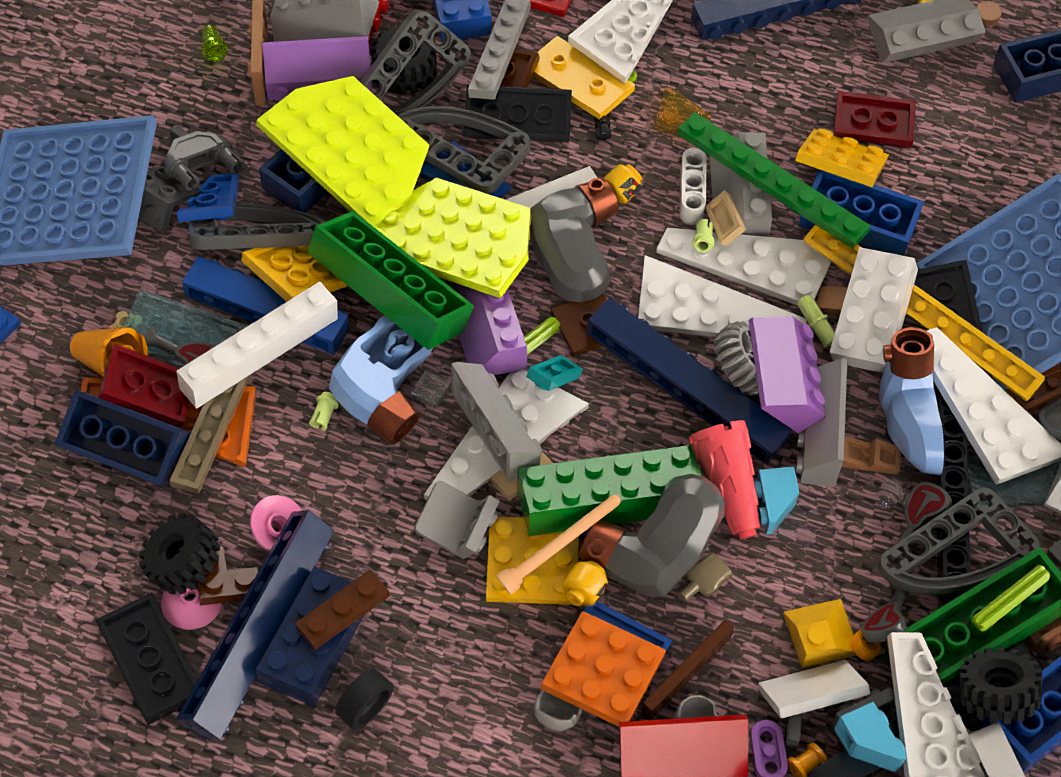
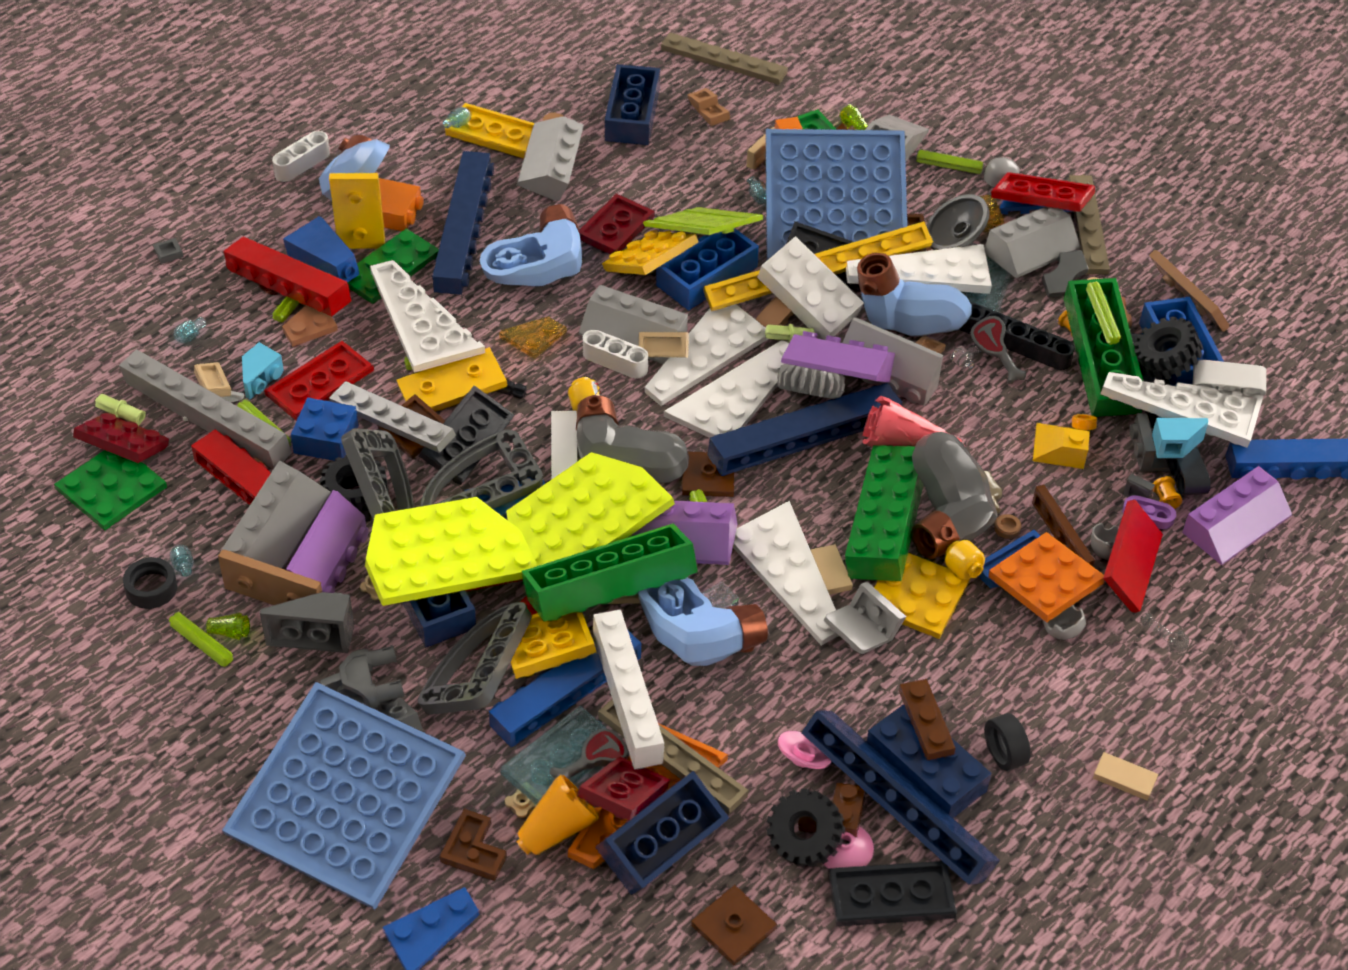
camera: 65 degrees left, 10 degrees down
blue wing [176,172,240,222] -> none
yellowish green pin [309,392,339,431] -> none
light grey slope [451,362,542,483] -> none
light nougat piece [496,495,621,595] -> none
teal plate [526,355,583,391] -> none
green plate [677,112,871,249] -> none
yellowish green pin [692,219,714,253] -> none
medium azure slope [754,466,799,535] -> none
white tile [759,660,870,718] -> none
dark grey piece [861,585,911,643] -> none
dark grey beam [878,488,1040,595] -> none
none -> lime axle [169,612,234,667]
none -> dark grey slope [260,592,355,653]
none -> reddish brown plate [439,809,507,881]
none -> light blue piece [480,204,582,286]
none -> lime door [643,207,763,235]
none -> reddish brown plate [691,885,777,966]
none -> medium nougat tile [994,514,1021,539]

